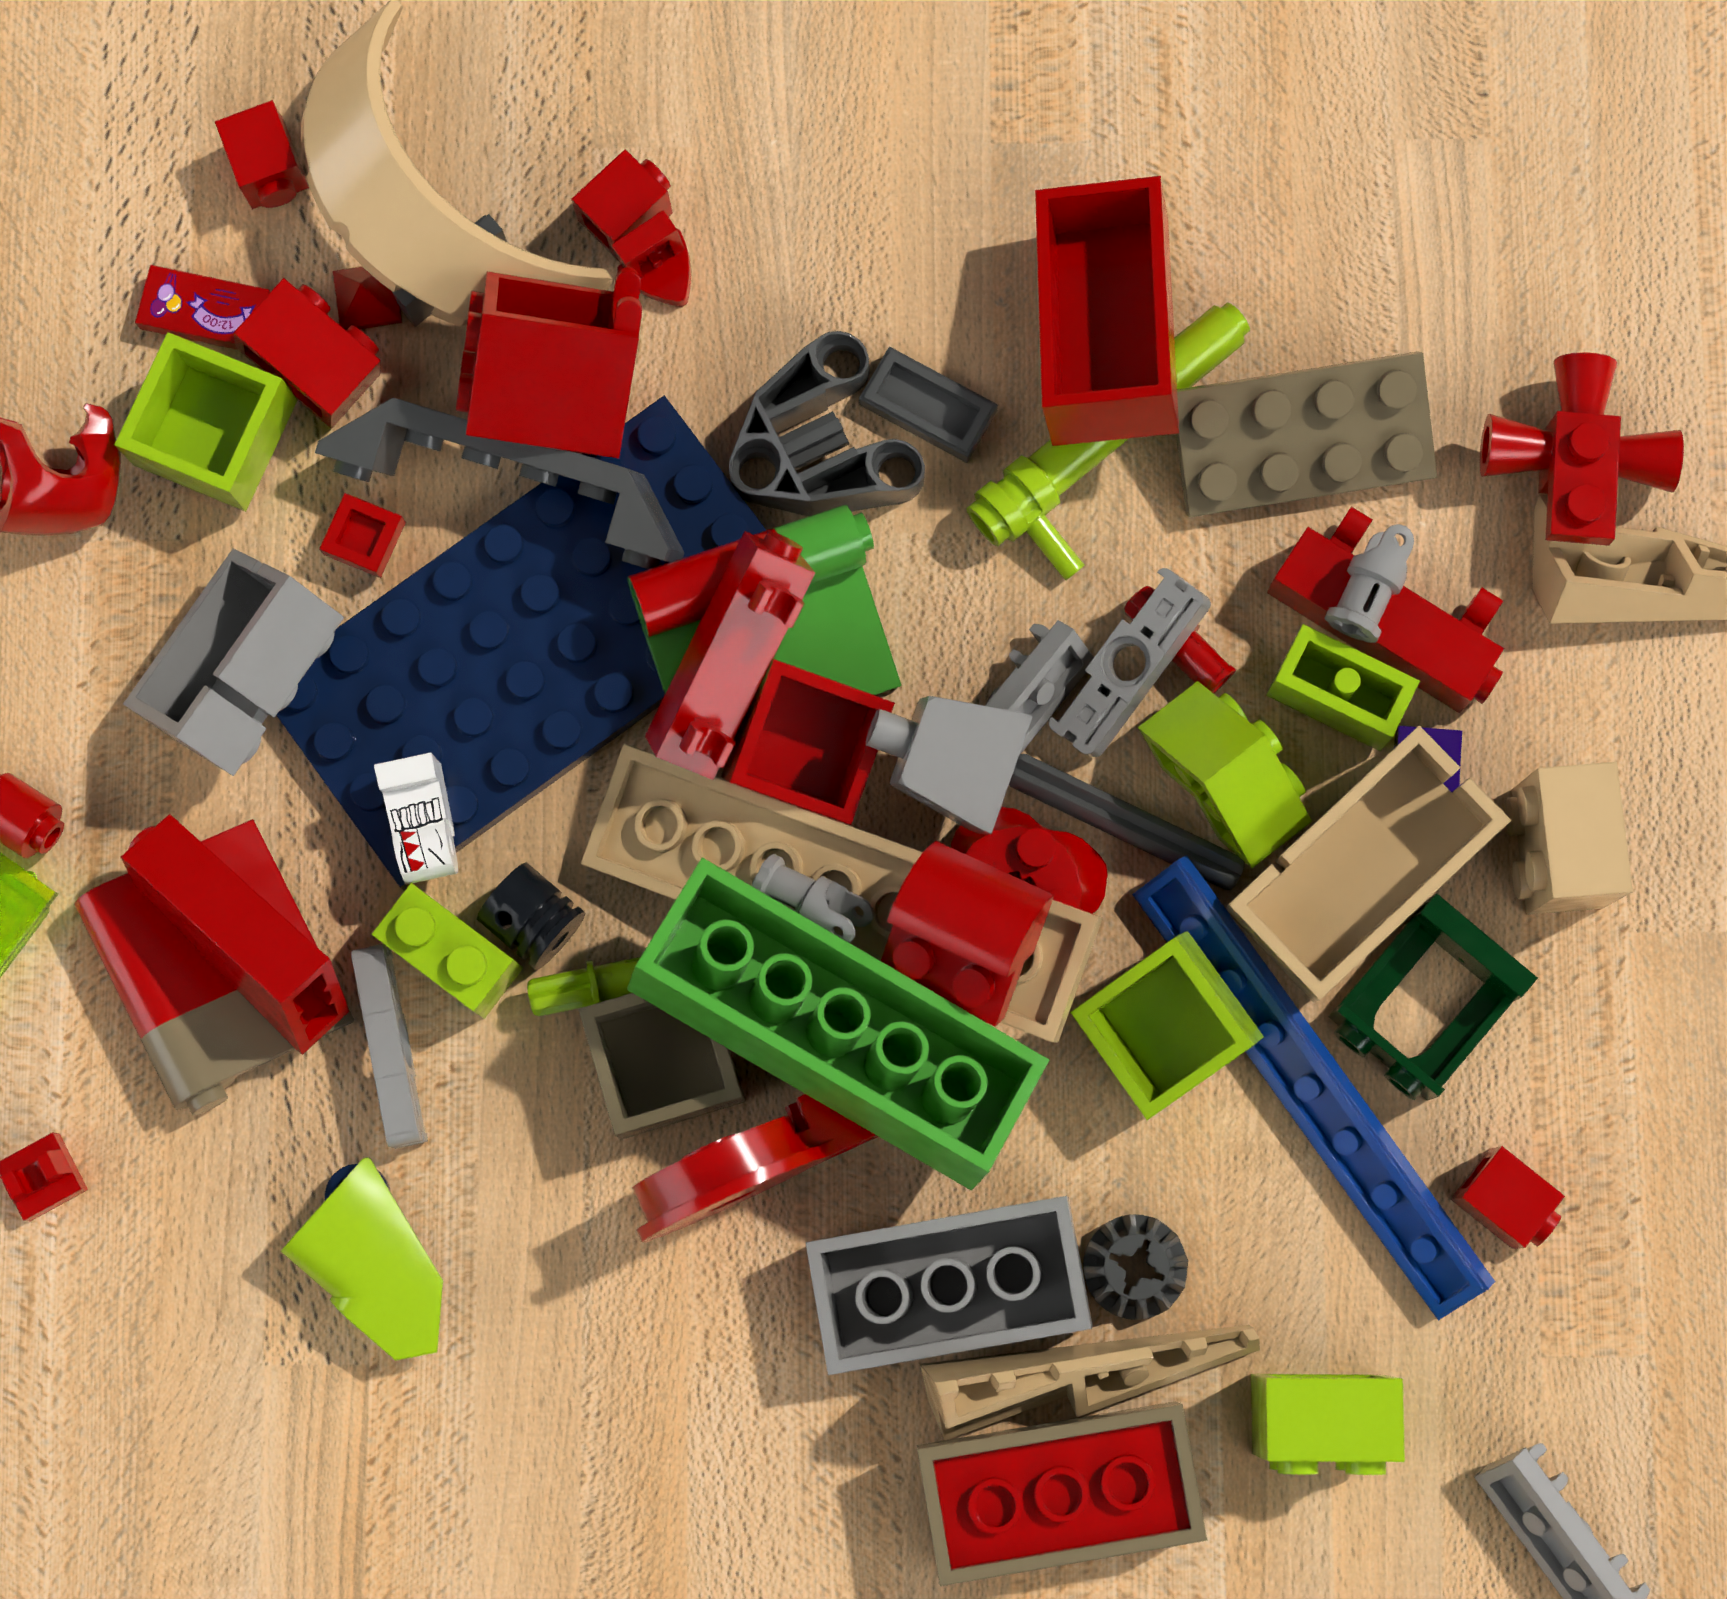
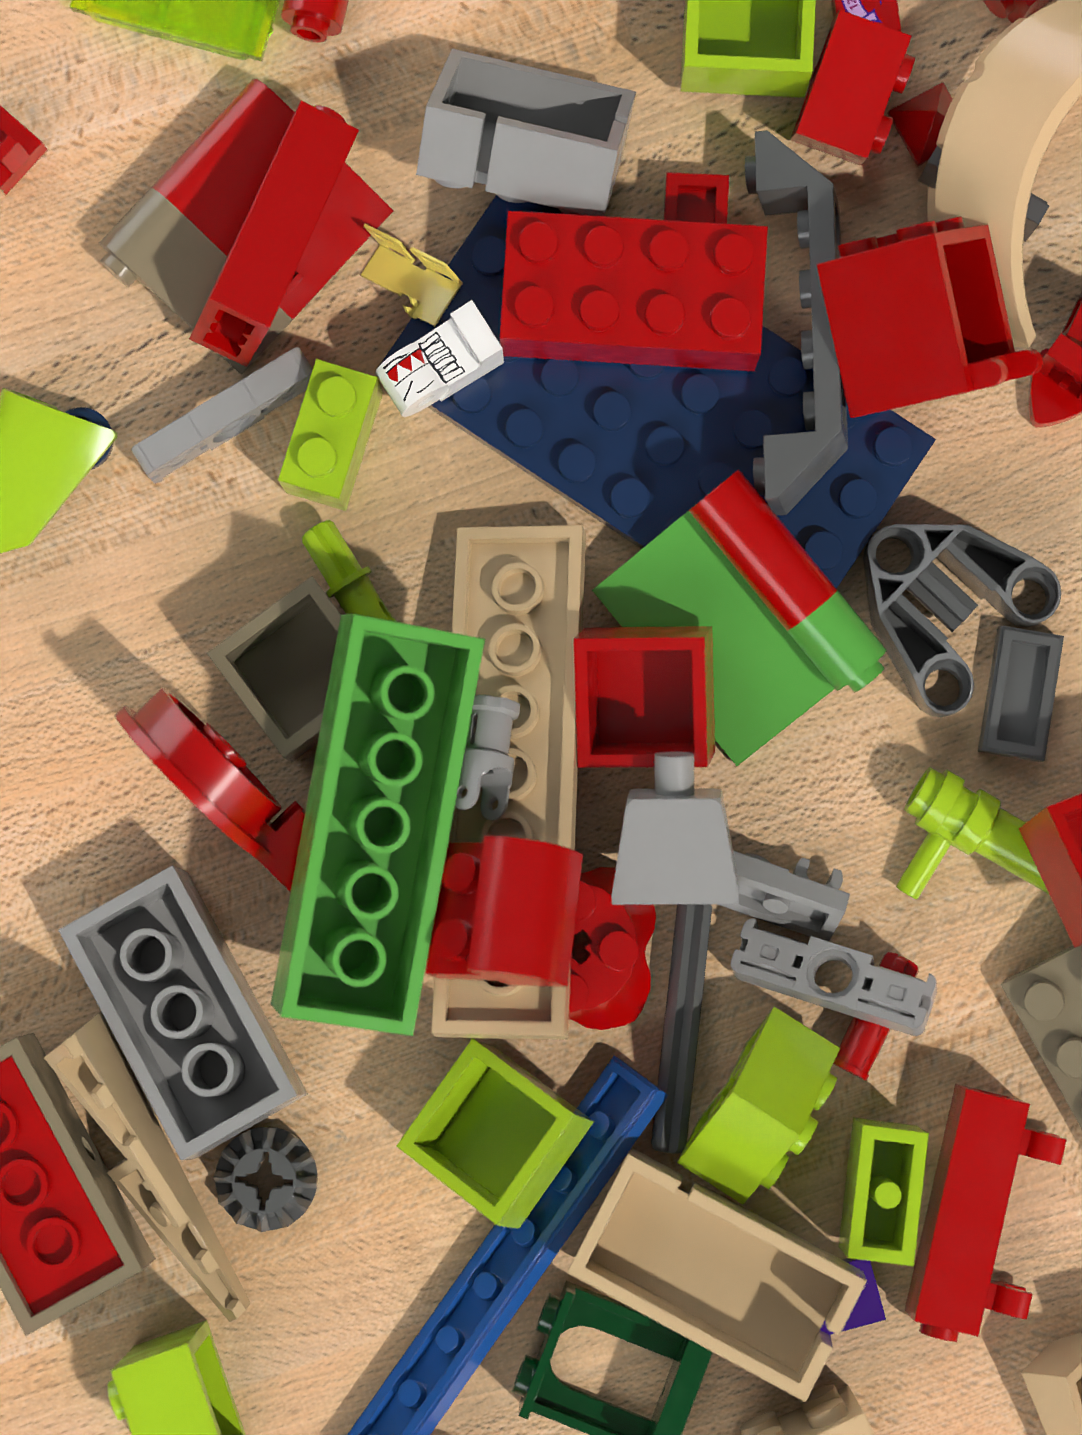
camera: 70 degrees right, 5 degrees up
black piece [477,862,586,970] -> none
brick [645,531,815,780] -> none
light grey piece [1324,524,1414,643] -> none
none -> light yellow piece [361,224,463,326]
none -> red brick [500,211,768,371]

